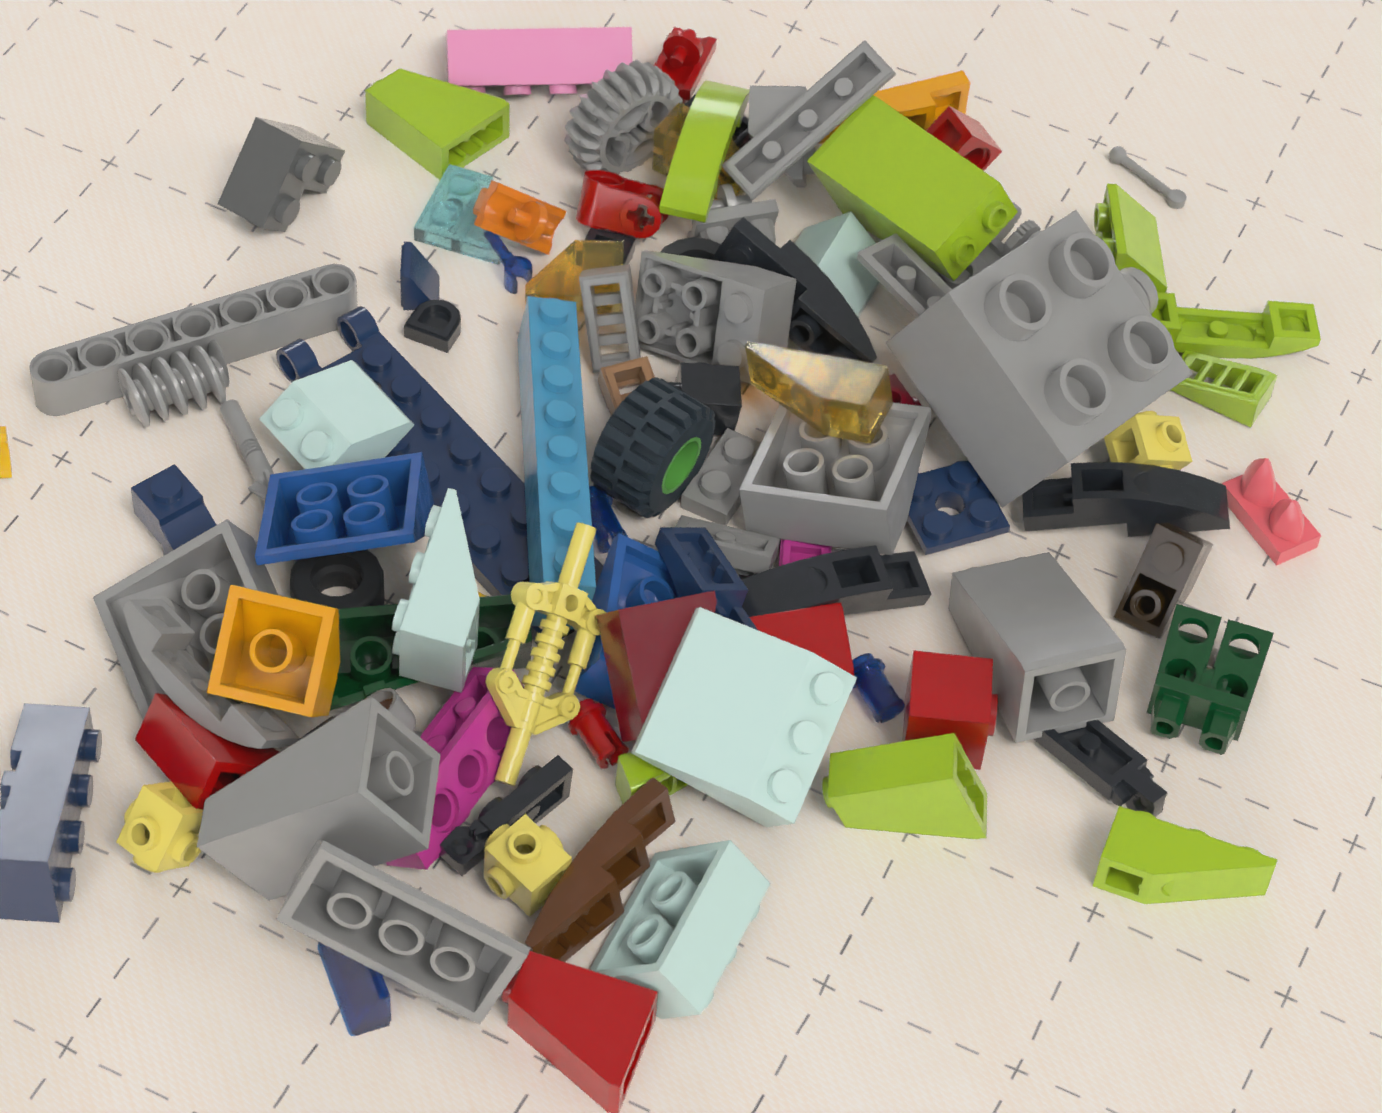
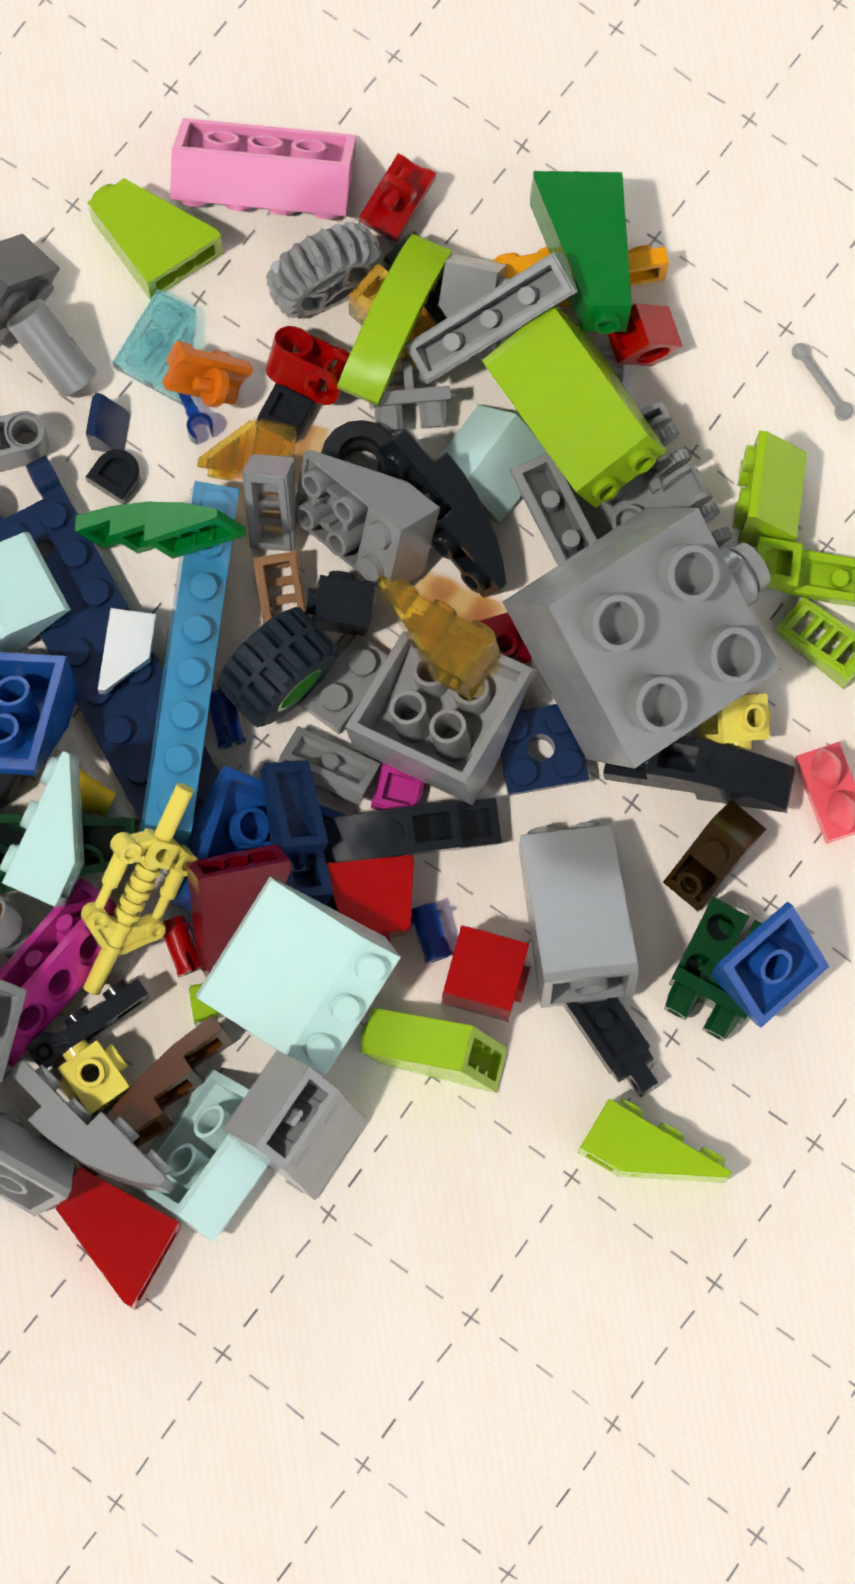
camera: 10 degrees right, 25 degrees up
none -> light grey pin [6,299,97,397]
none -> light grey slope [10,1060,176,1193]
none -> green slope [75,501,246,559]
none -> white tile [98,608,157,694]
none -> light grey slope [223,1050,367,1200]
none -> green slope [530,171,632,334]
none -> blue slope [711,901,830,1028]

